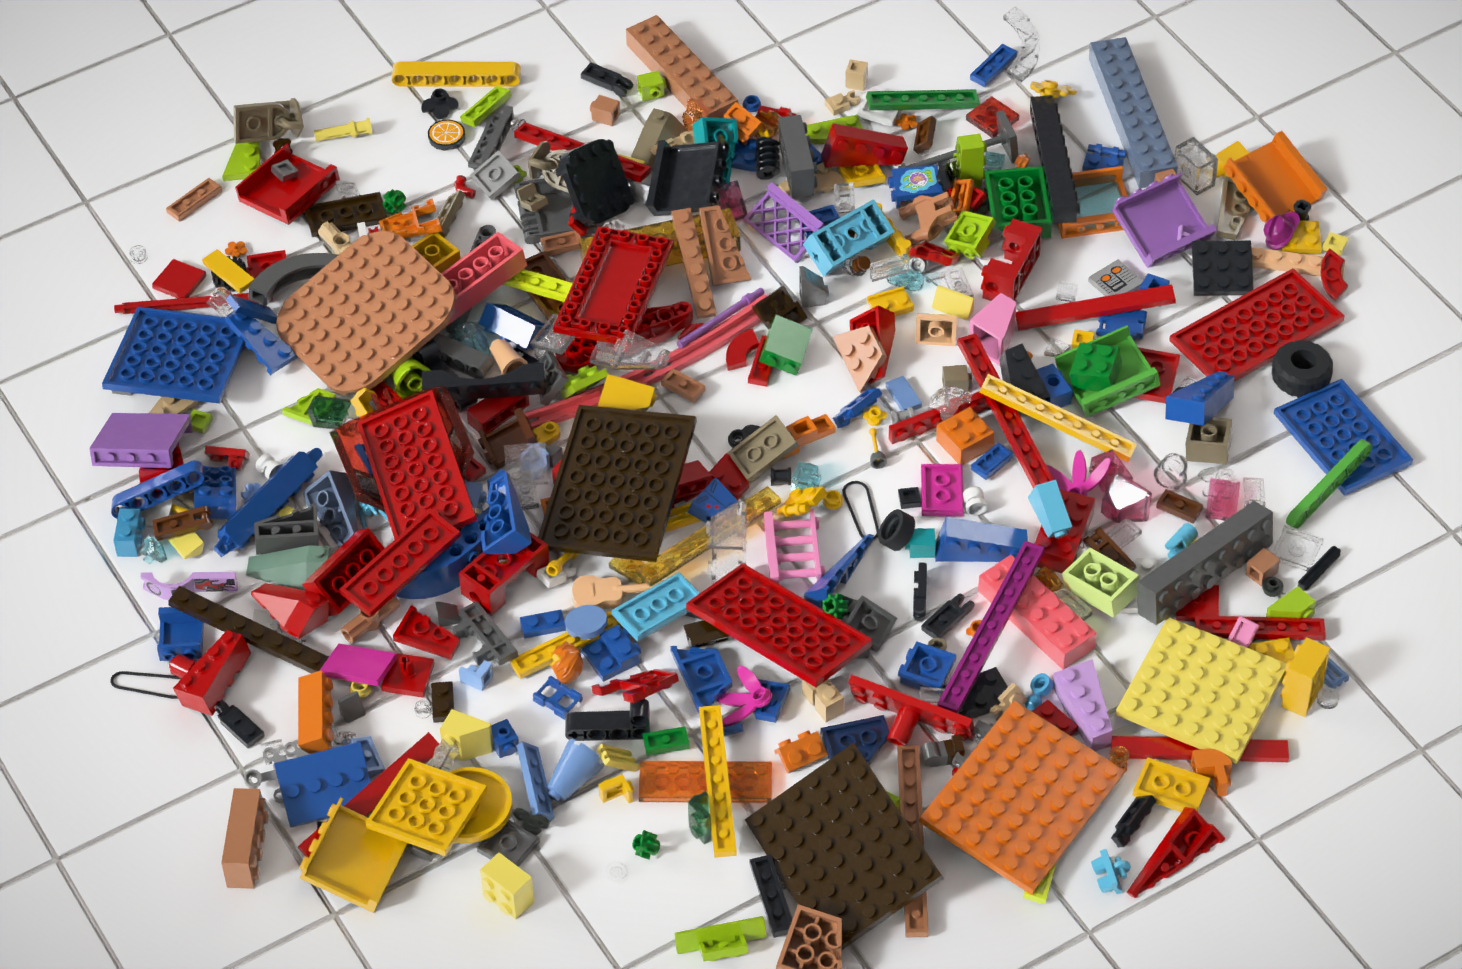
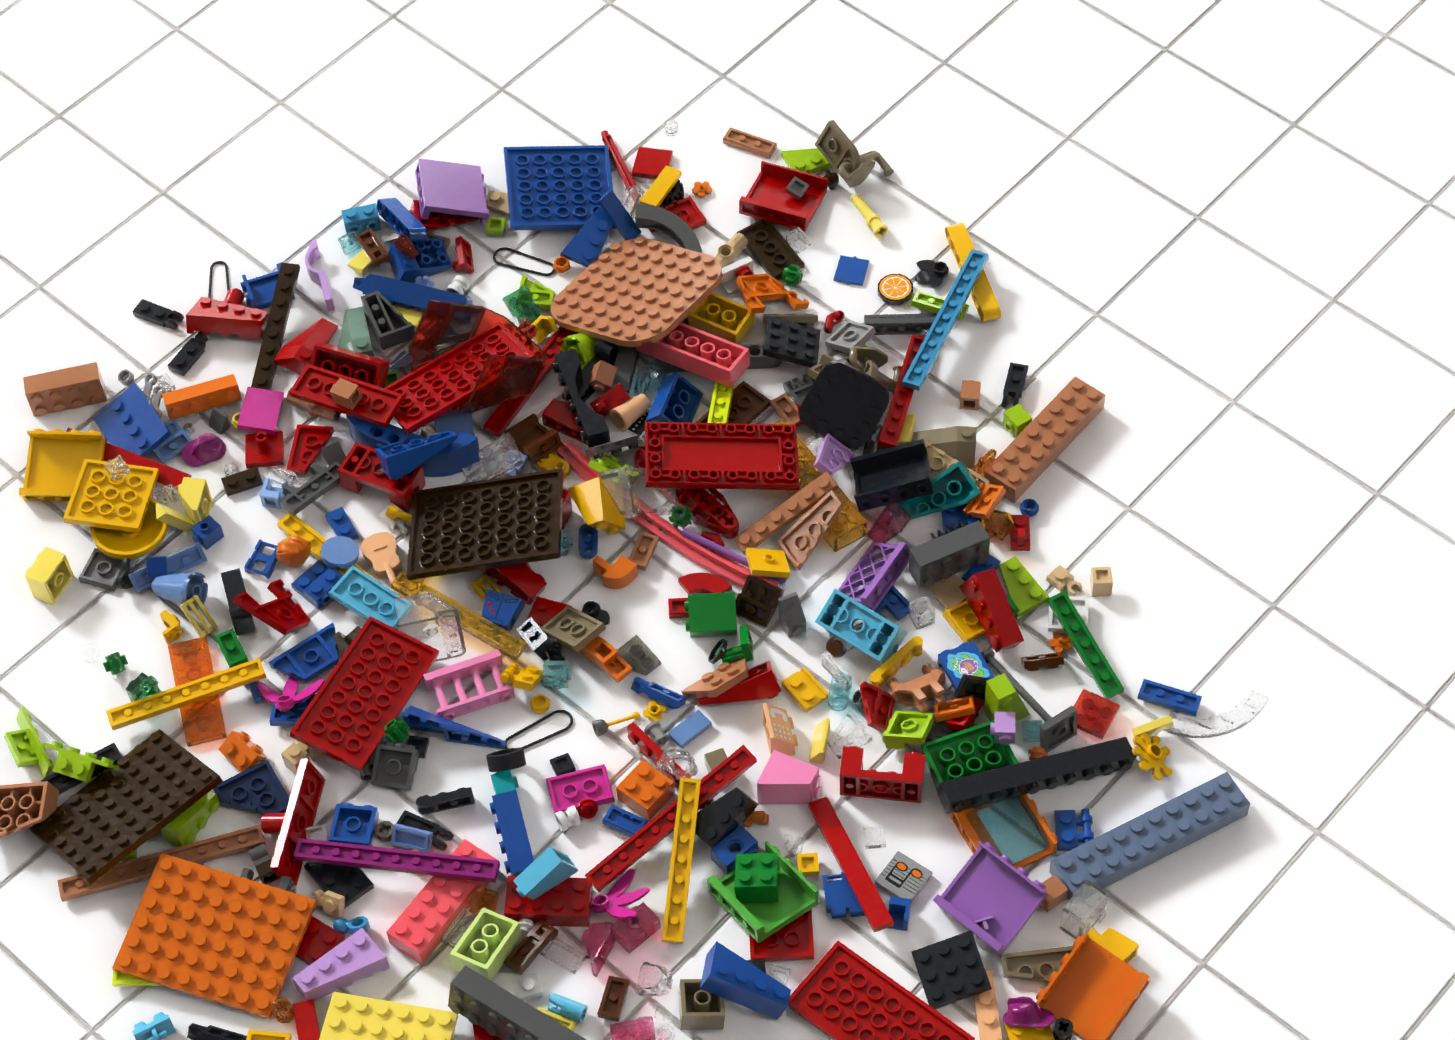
camera: 75 degrees right, 5 degrees up
none -> lime bracket [43,741,120,783]
none -> clear tile [104,455,131,481]
none -> black hinge [132,299,184,330]
none -> blue tile [146,556,167,577]
none -> light yellow slope [156,503,195,532]
none -> magenta piece [181,433,226,466]
none -> clear brick [268,466,297,487]
none -> nougat brick [330,378,363,410]
none -> medium blue tile [391,823,433,853]
none -> clear red cone [393,233,419,260]
none -> black piece [493,247,555,276]
none -> hinge [516,616,555,662]
none -> orange plate [553,256,571,273]
none -> red plate [577,799,598,819]
none -> nougat brick [588,360,617,392]
none -> red hinge [589,383,631,416]
none -> orange brick [592,555,638,589]
none -> clear smoke wing [617,634,662,676]
none -> green gear [668,504,694,529]
none -> green piece [708,625,754,664]
none -> yellow plate [745,548,791,578]
none -> black plate [762,316,821,368]
none -> lavender wing [813,434,857,476]
none -> blue piece [833,255,869,286]
none -> dark azure plate [902,249,988,391]
none -> lavender brick [990,711,1016,745]
none -> light yellow tile [1132,715,1173,737]

